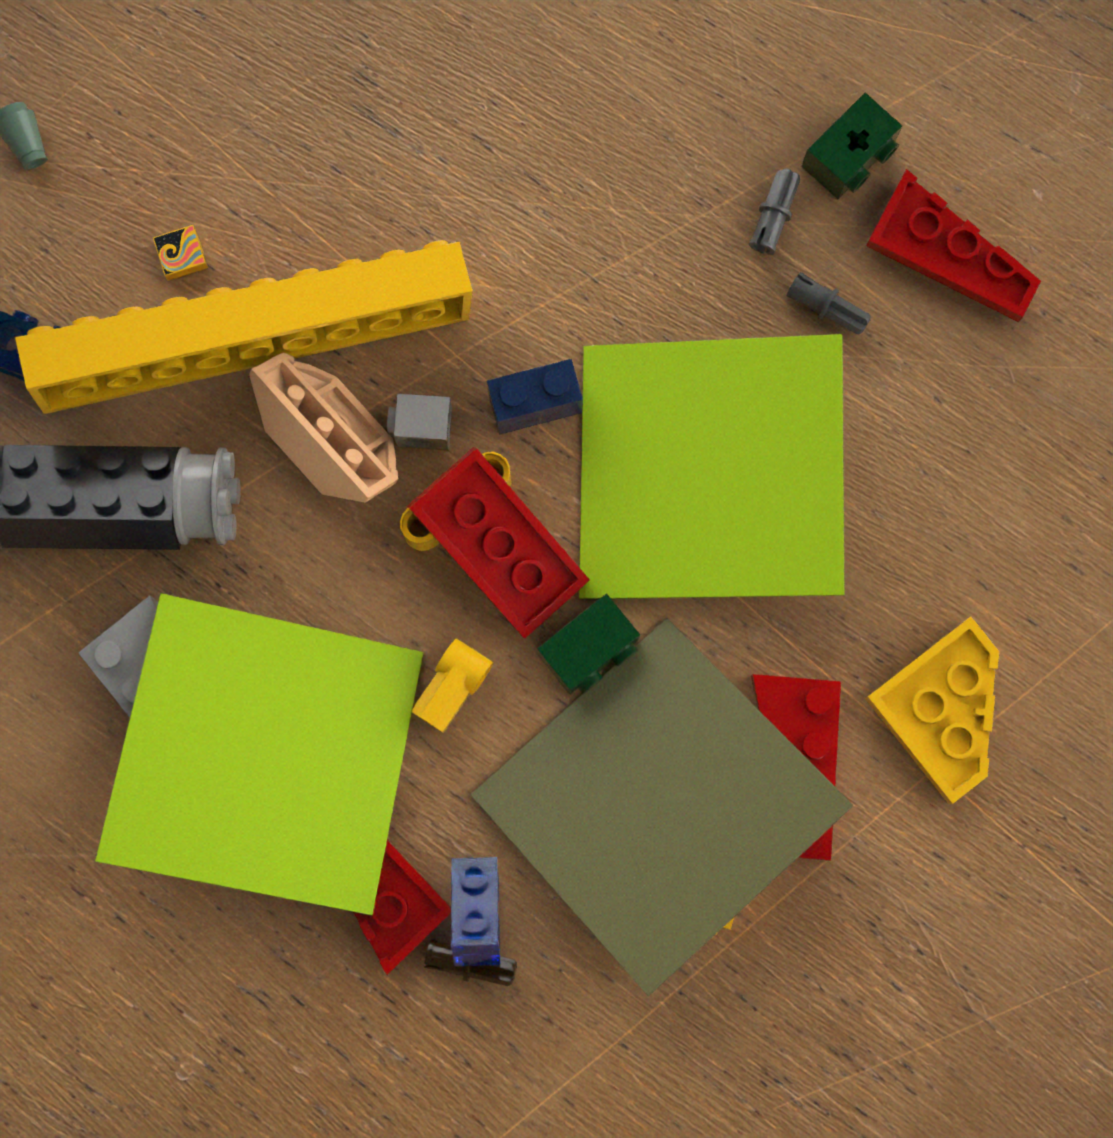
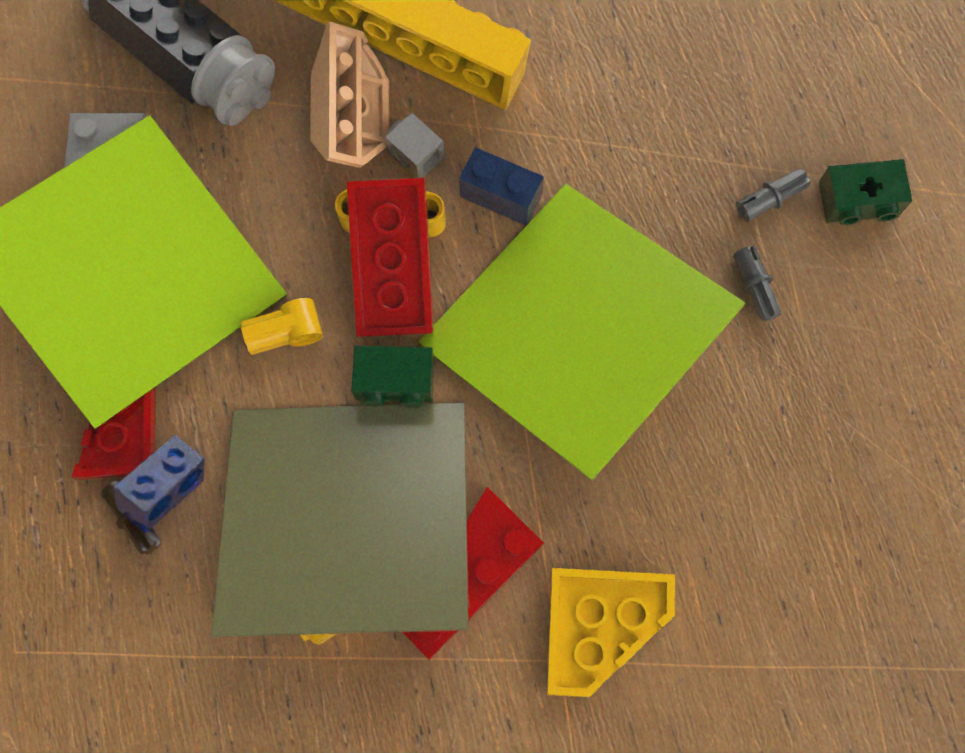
camera: 45 degrees right, 5 degrees down
red wing [866,169,1041,322] -> none

